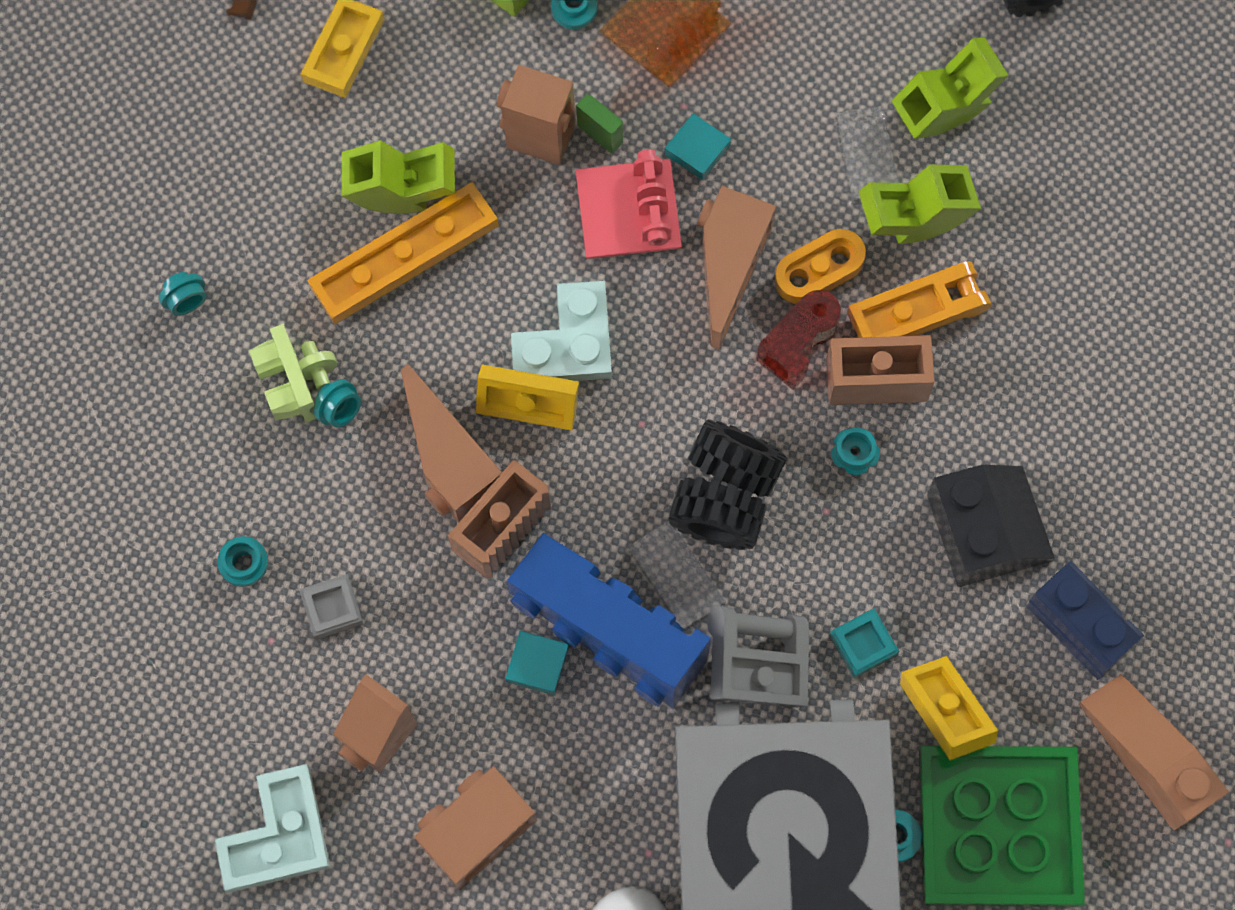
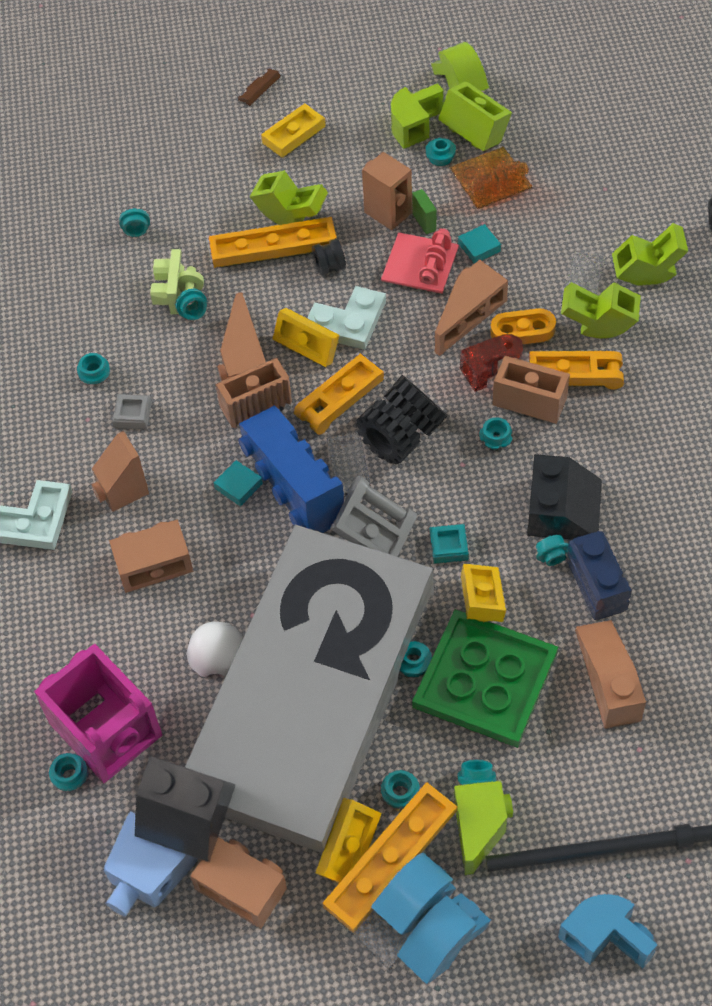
camera: 25 degrees right, 15 degrees down
none -> light orange plate [294,353,384,435]
none -> black wheel [312,238,346,276]
none -> teal plate [536,535,569,566]

